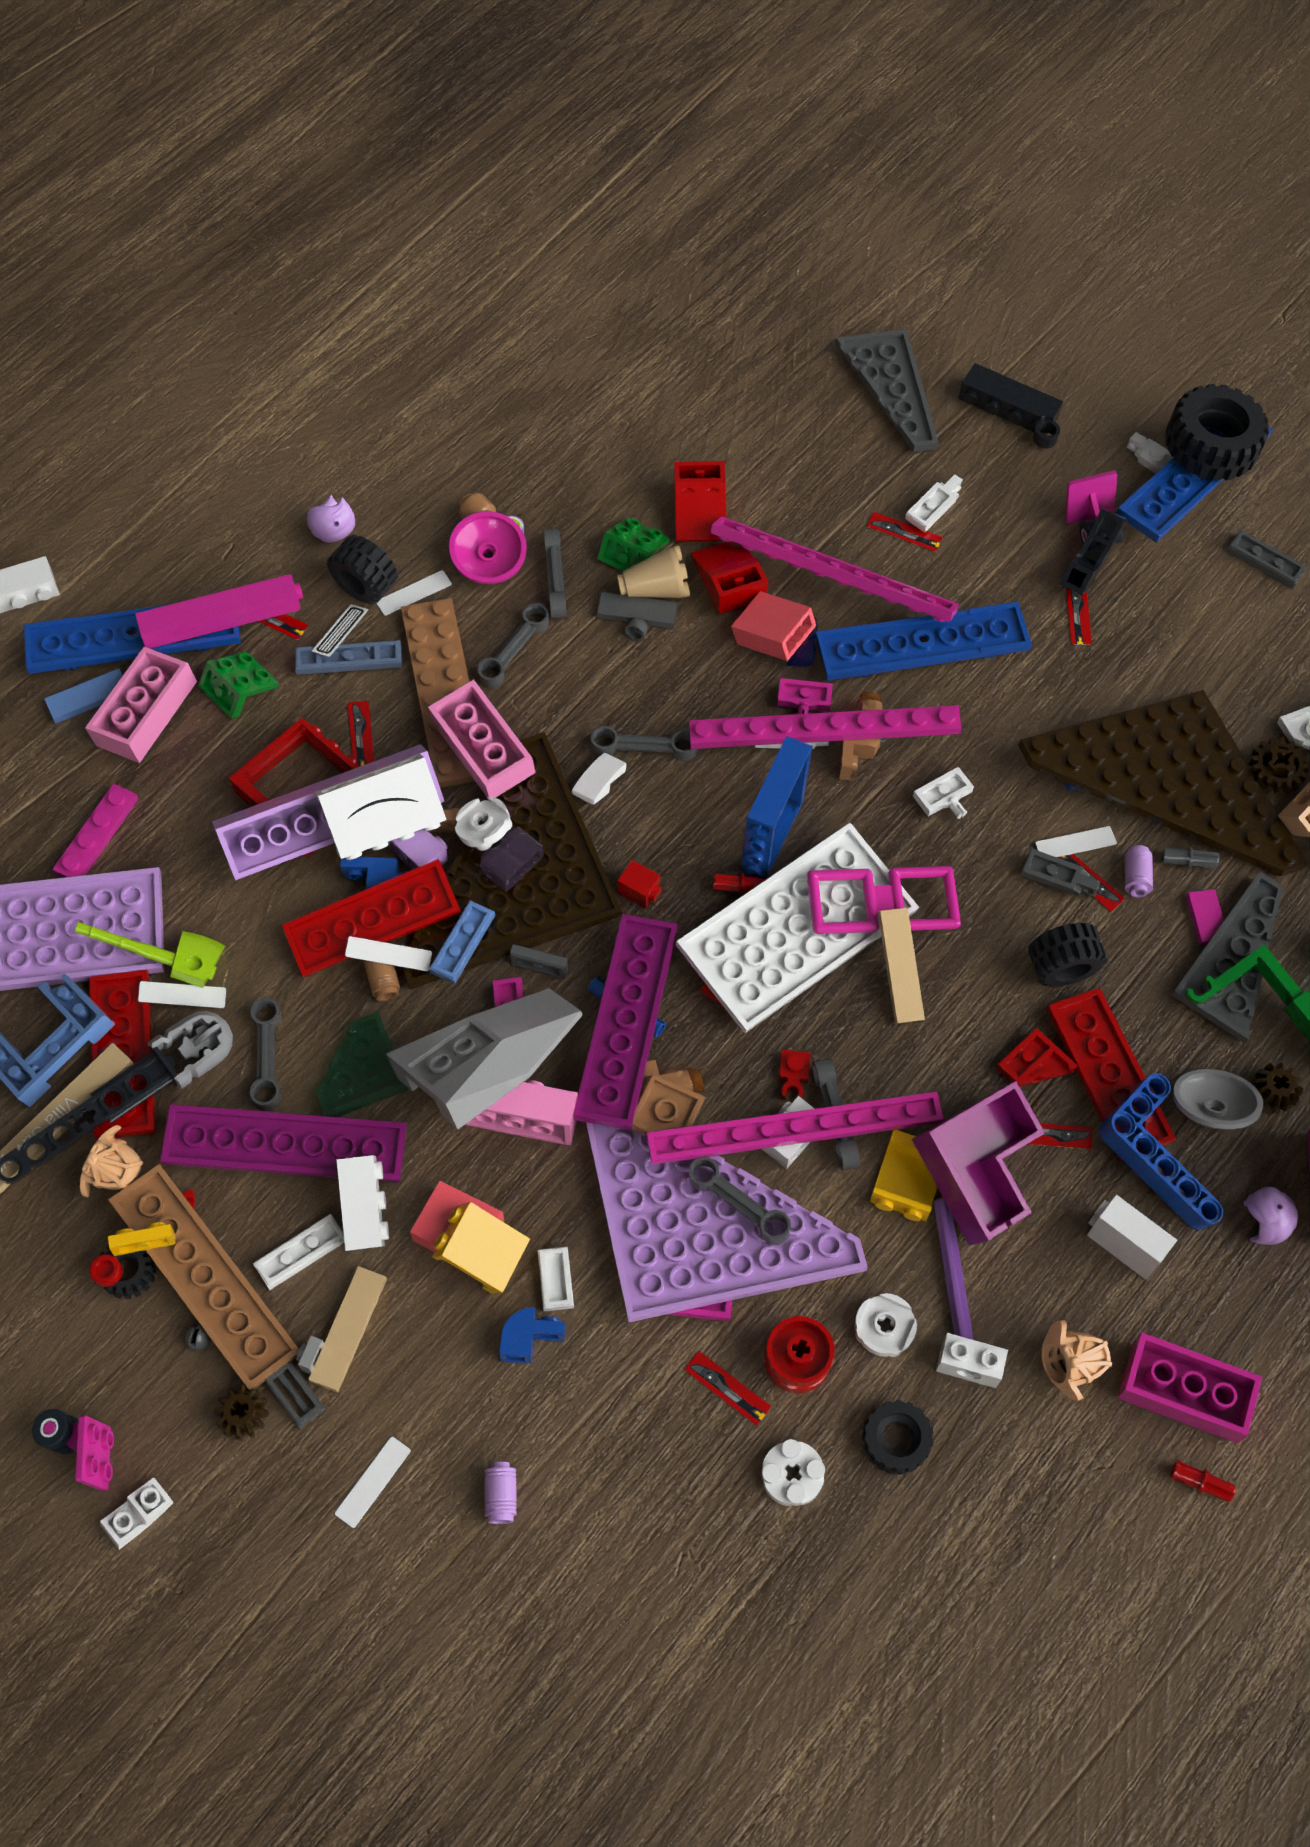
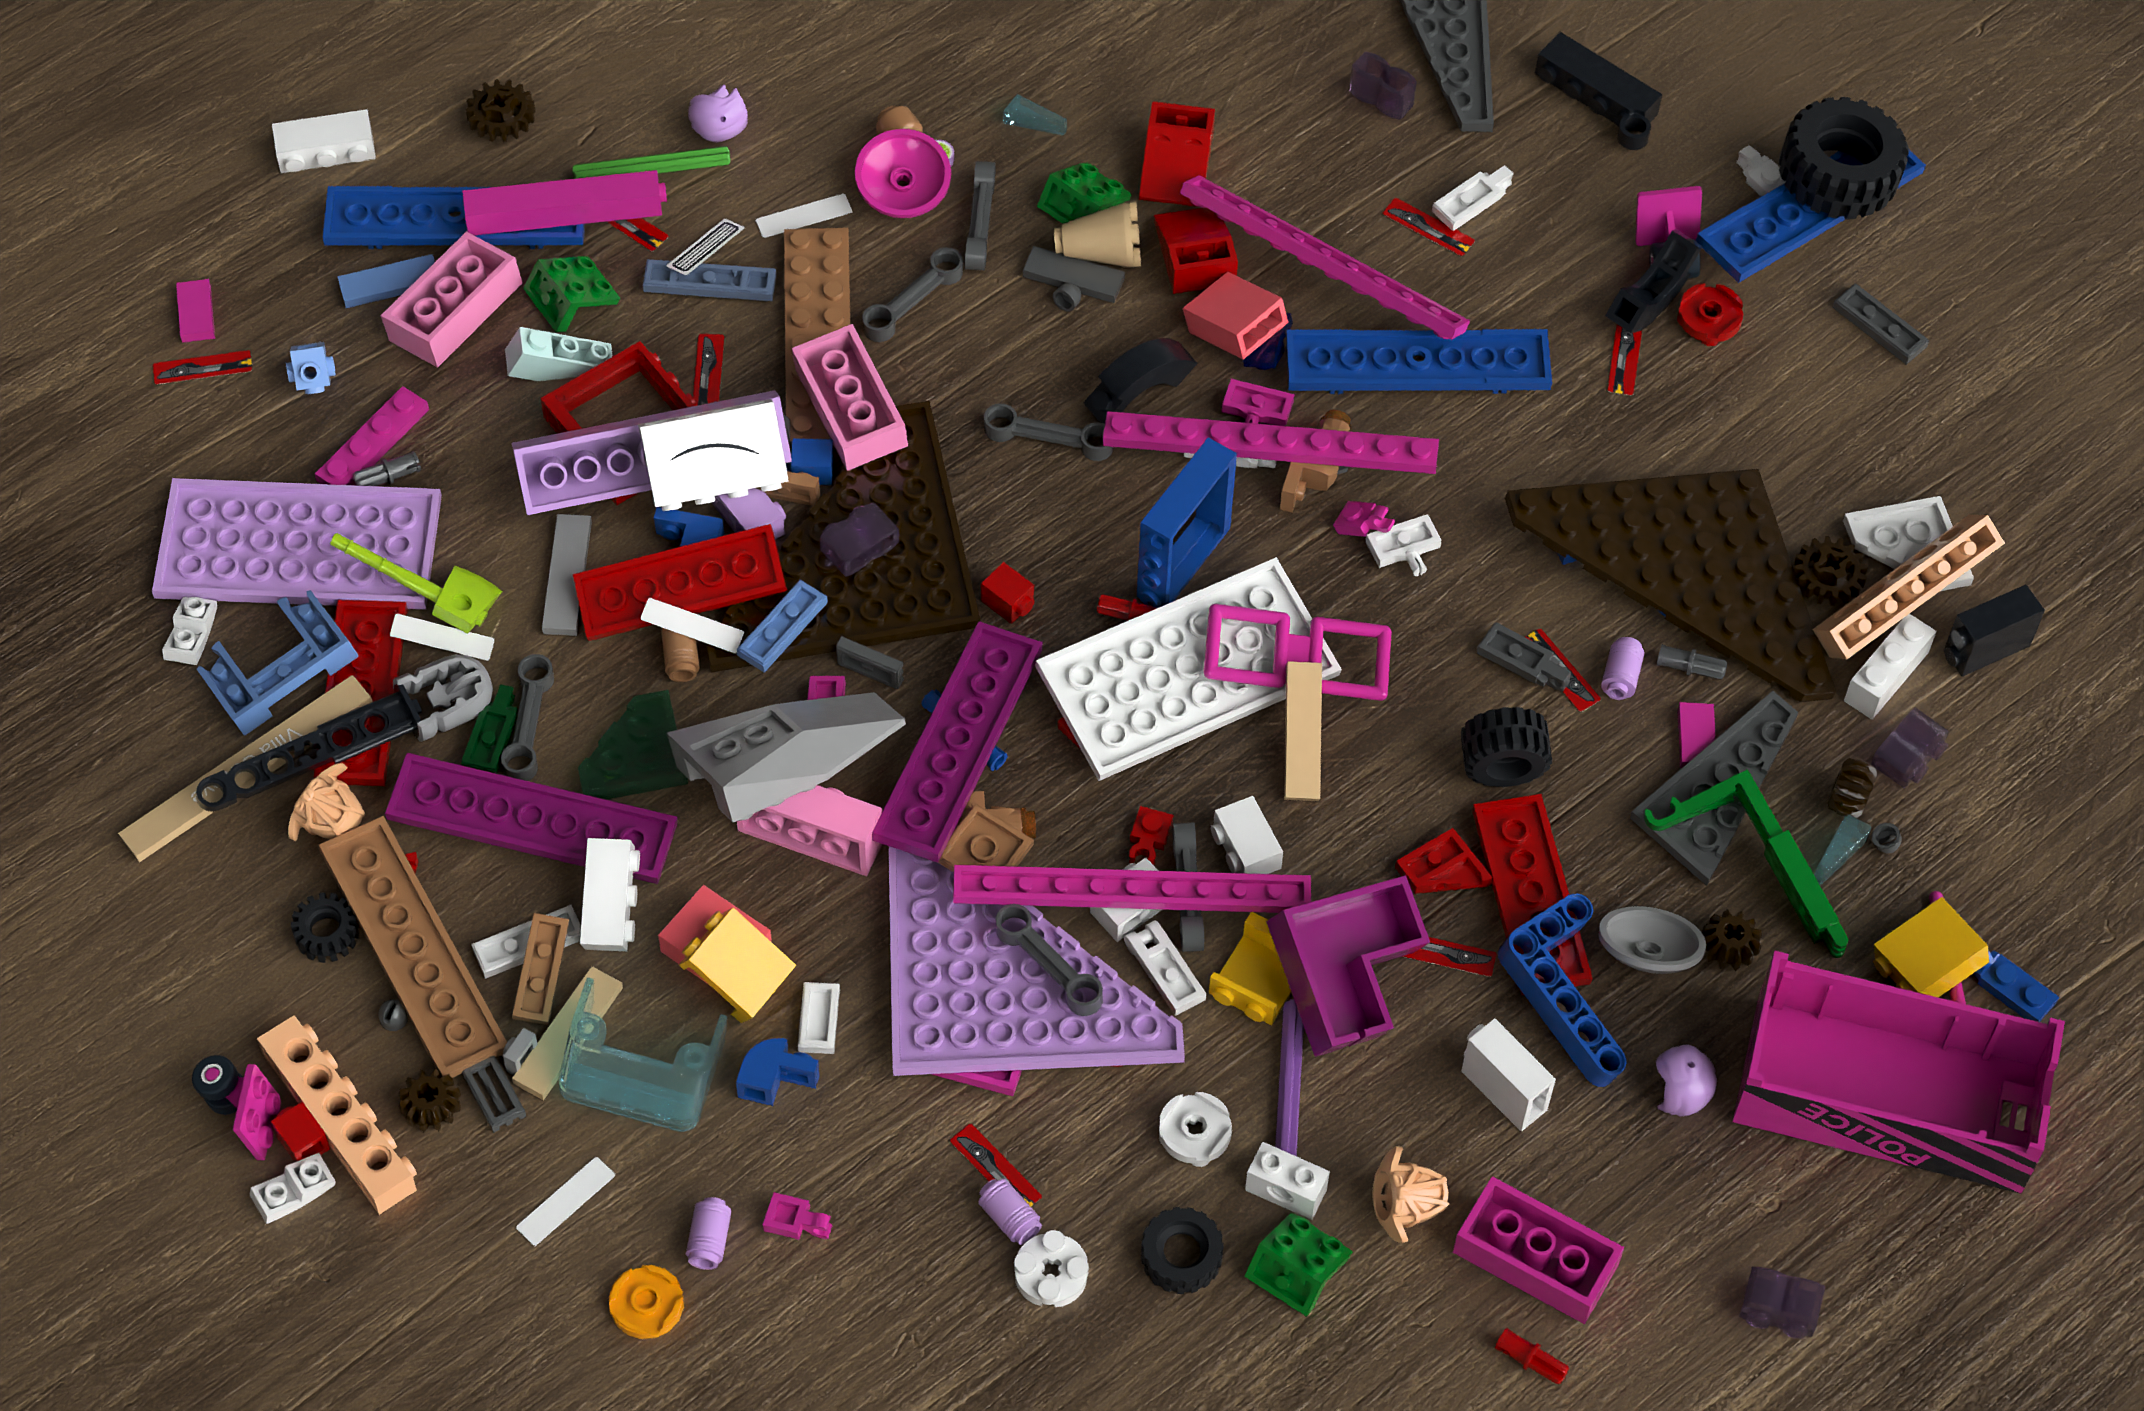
camera: 10 degrees right, 5 degrees down
red tile [89,1254,123,1287] -> none
yellow plate [108,1222,176,1256] -> none
black tyre [327,535,398,604] -> none
white plate [455,797,512,851] -> none
white slope [572,752,626,805] -> none
red wheel [764,1316,835,1394] -> none
white sticker [1035,826,1117,857] -> none
none -> light nougat brick [257,1015,417,1215]
none -> red brick [271,1102,331,1162]
none -> light blue brick [286,342,336,394]
none -> dark grey axle [353,451,421,486]
none -> dark green hinge [461,684,518,774]
none -> dark brown gear [466,79,536,142]
none -> light aqua slope [505,327,613,382]
none -> medium nougat plate [512,913,569,1025]
none -> light grey tile [542,514,592,636]
none -> clear light blue windscreen [559,977,727,1132]
none -> bright green axle [572,146,731,179]
none -> light orange tile [609,1265,684,1339]
none -> dark pink plate [763,1192,832,1239]
none -> blue brick [785,438,834,486]
none -> lavender head [978,1179,1042,1245]
none -> clear light blue piece [1003,94,1067,136]
none -> black arch [1083,338,1198,424]
none -> white plate [1124,920,1206,1016]
none -> white brick [1211,796,1283,874]
none -> green bracket [1244,1213,1353,1317]
none -> dark pink plate [1333,501,1395,537]
none -> clear purple brick [1349,52,1417,120]
none -> red plate [1677,283,1743,346]

